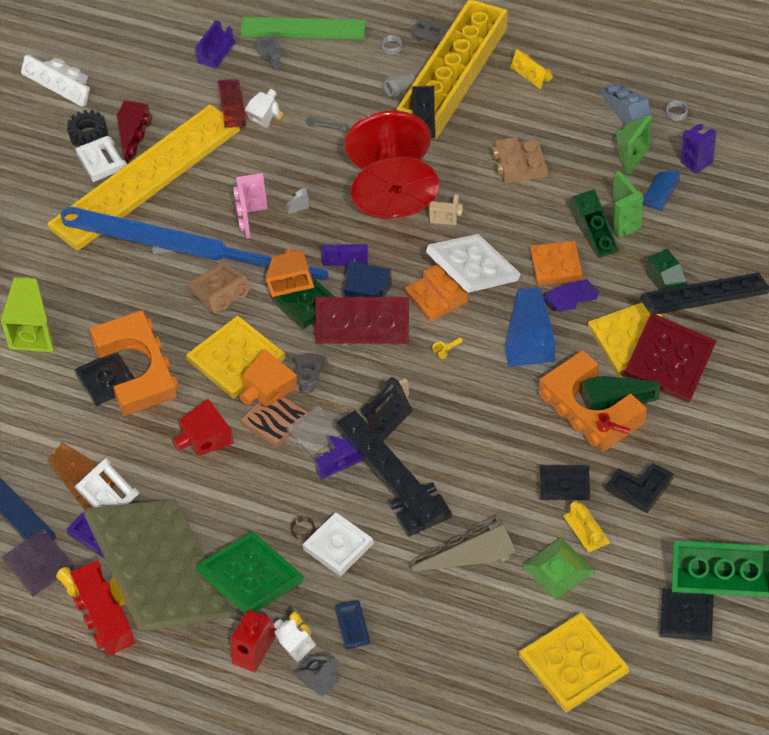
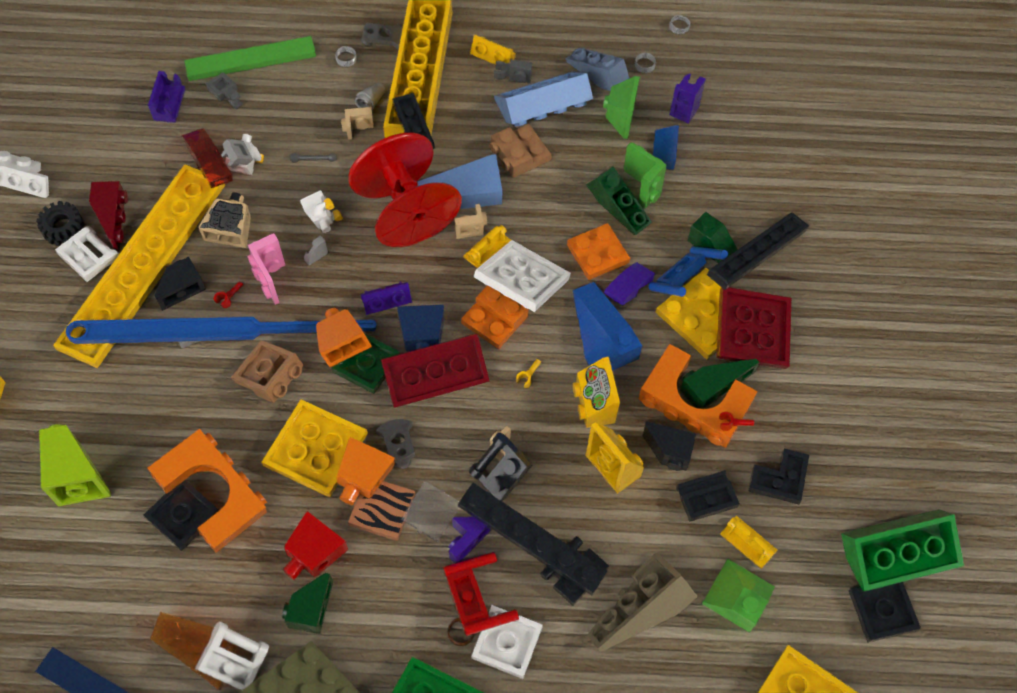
camera: 25 degrees left, 10 degrees up
none -> black slope [154,257,206,311]
none -> torso [199,192,251,248]
none -> red hand [213,281,243,308]
none -> light grey tile [221,139,253,167]
none -> dark green slope [282,573,334,634]
none -> white piece [300,190,343,233]
none -> tan bracket [341,107,374,140]
none -> medium blue slope [418,154,502,209]
none -> red plate [443,552,519,636]
none -> yellow hinge [463,225,511,268]
none -> dark grey plate [494,60,532,83]
none -> medium blue slope [494,71,593,127]
none -> yellow slope [572,357,620,428]
none -> yellow slope [586,422,644,494]
none -> black slope [642,421,696,471]
none -> blue plate [649,246,728,297]
none -> light grey axle [669,15,690,34]

